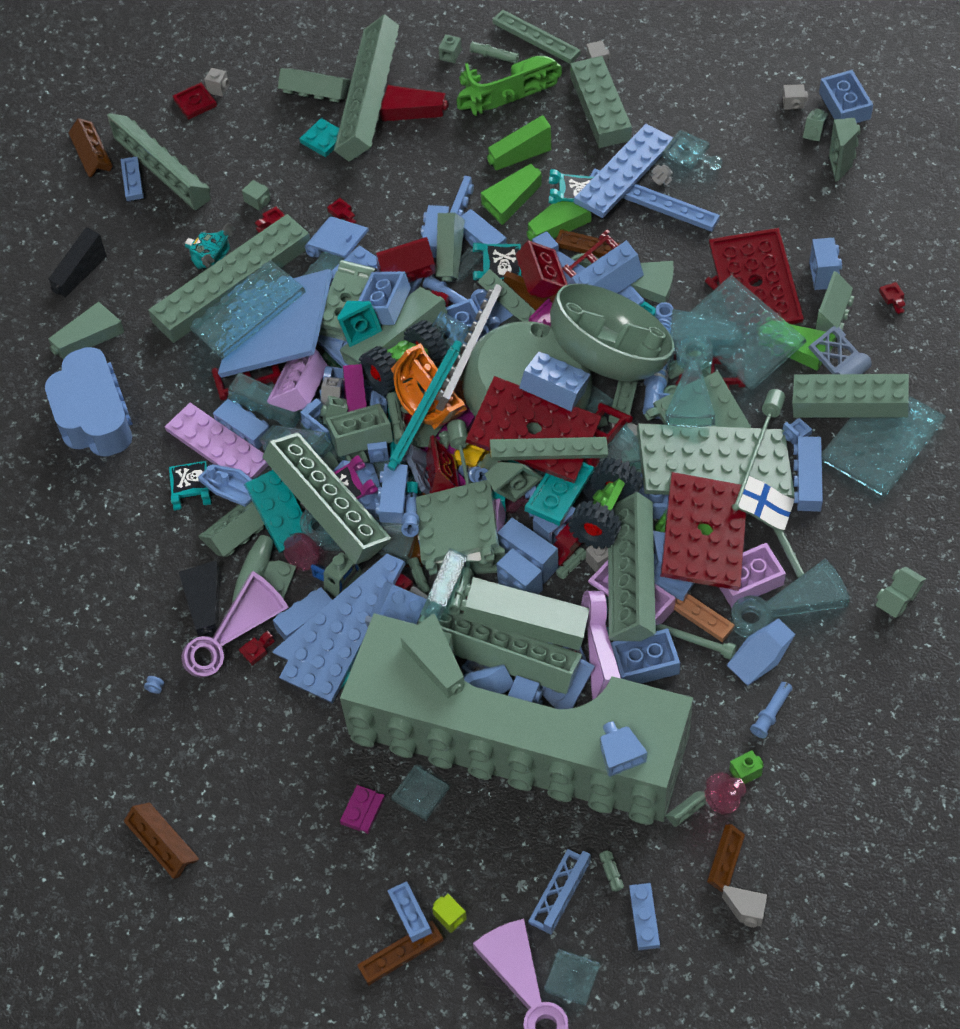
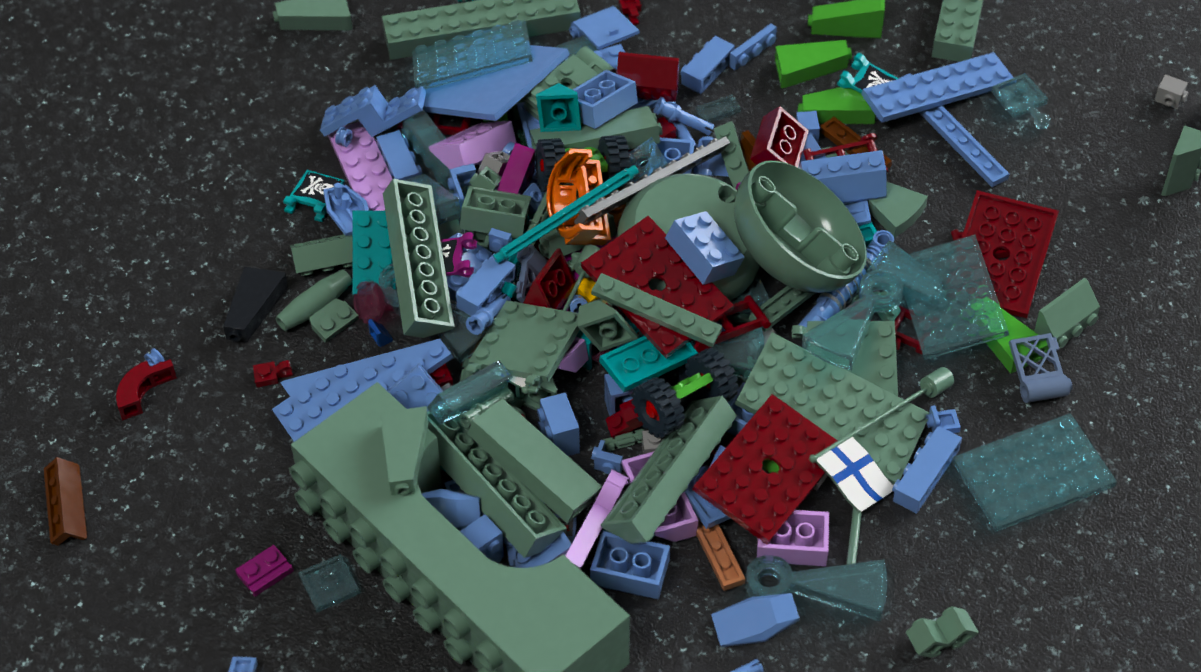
camera: 25 degrees right, 5 degrees down
medium blue brick [45,347,133,456] -> none
lavender piece [182,571,289,678] -> none
medium blue brick [273,587,332,640] -> none
sand green torso [324,552,362,597] -> none
sand green slope [436,212,465,282] -> none
medium blue brick [460,209,507,255] -> none
flag [473,243,521,280] -> none
medium blue brick [497,518,558,584] -> none
medium blue torso [600,721,647,777] -> none
light grey gear [652,164,673,186] -> none
sand green piece [655,624,737,660] -> none
sand green brick [792,374,909,418] -> none
sand green bracket [803,109,828,141] -> none
medium blue brick [809,238,842,290] -> none
dark red plate [879,282,906,314] -> none
none -> dark red arch [116,359,177,421]
none -> medium blue bracket [320,85,426,137]
none -> medium blue bush [335,127,353,147]
none -> medium blue bracket [591,440,623,474]
none -> medium blue pin [653,97,714,136]

